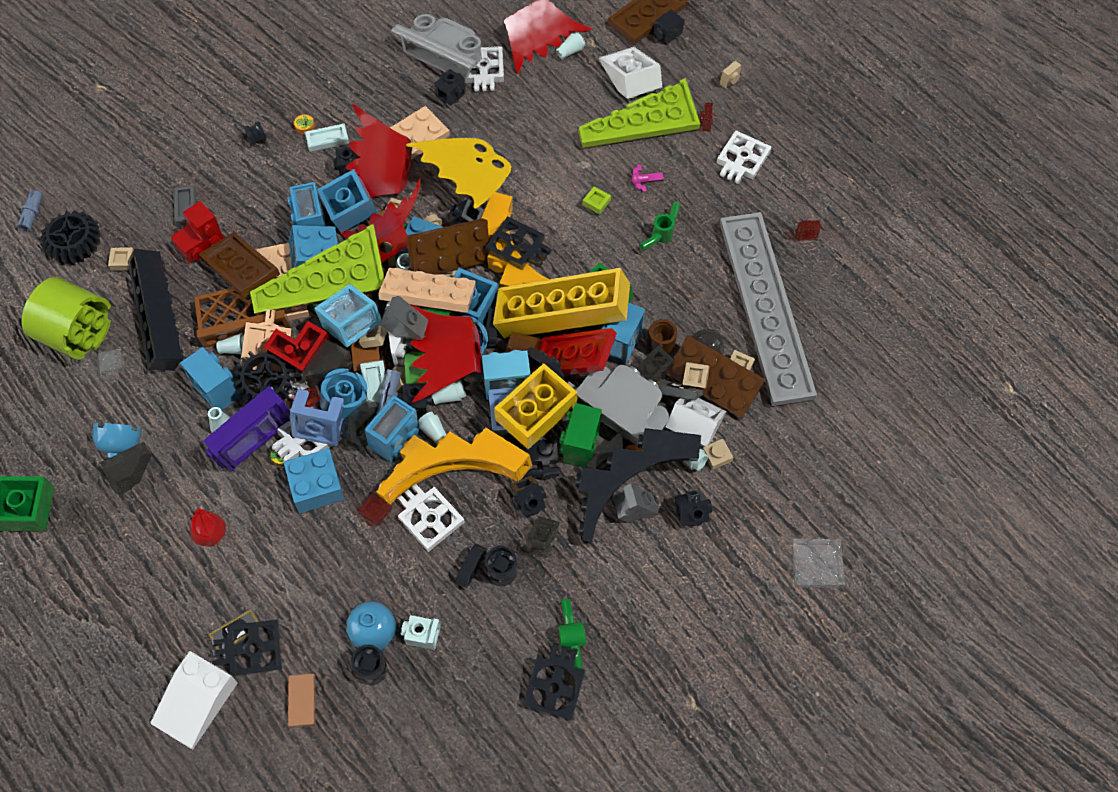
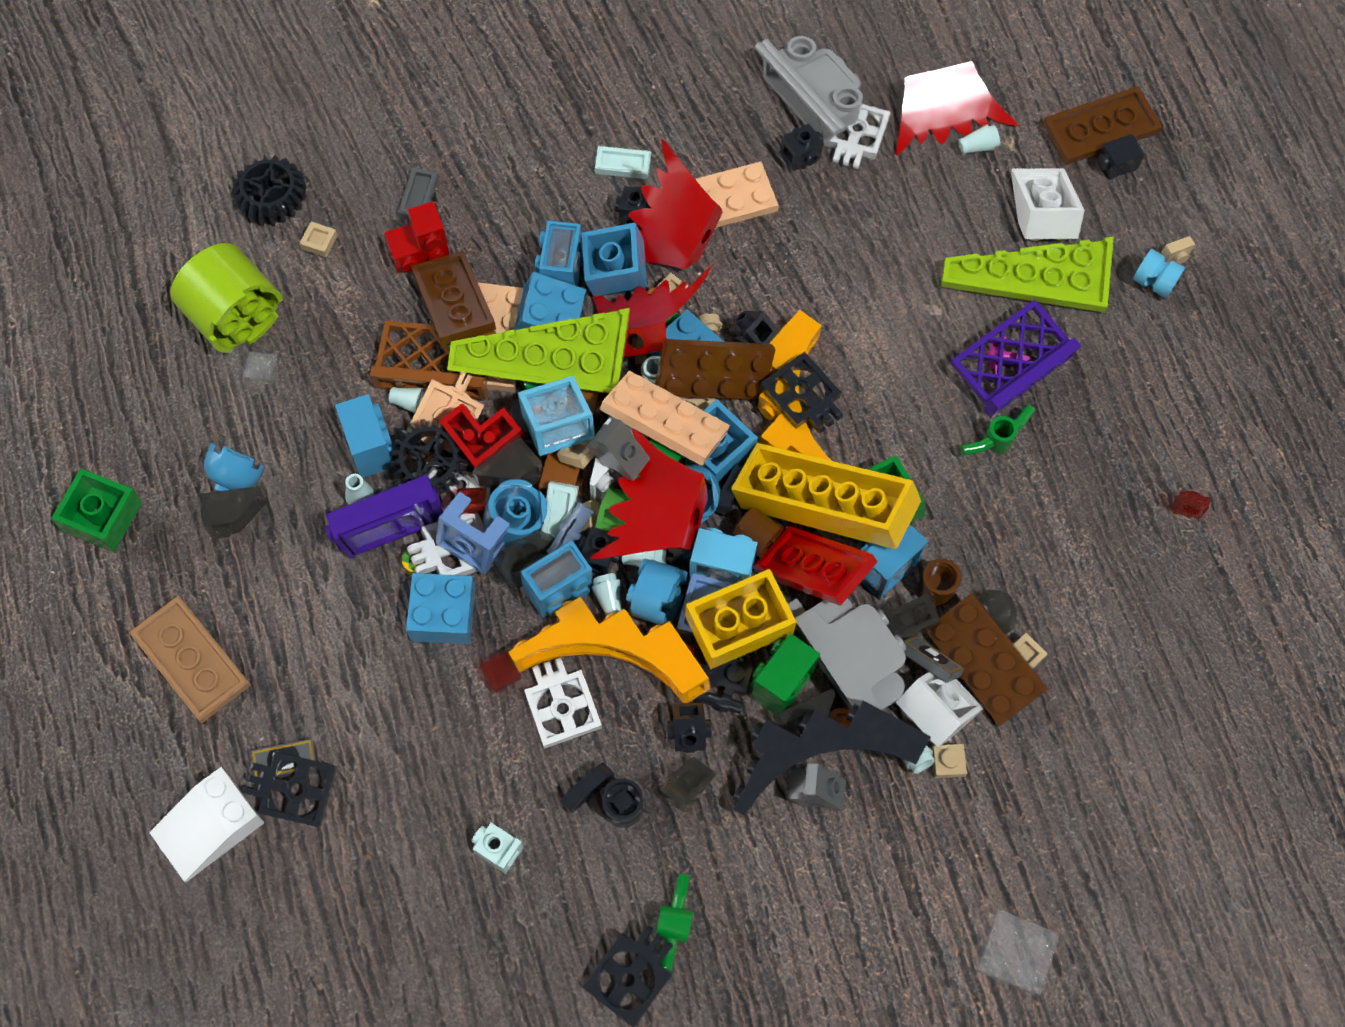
camera: 20 degrees right, 5 degrees up
sand blue pin [17,190,43,232] -> none
black brick [128,249,183,371] -> none
red hat [190,508,226,546] -> none
black wheel [244,121,267,146] -> none
nougat tile [288,674,315,728] -> none
tile [294,114,315,135] -> none
dark azure cylinder [347,601,396,650] -> none
black wheel [351,644,388,685] -> none
yellow piece [406,138,511,209] -> none
black plate [526,347,565,378] -> none
lime plate [582,187,611,215] -> none
black brick [675,490,712,526] -> none
tan plate [683,362,710,389] -> none
clear red plate [699,103,713,132] -> none
white piece [717,131,772,184] -> none
light grey plate [720,212,817,406] -> none
none -> medium nougat tile [129,595,251,724]
none -> dark azure brick [626,558,688,625]
none -> dark purple fence [950,299,1081,418]
none -> medium azure wheel [1132,248,1186,298]

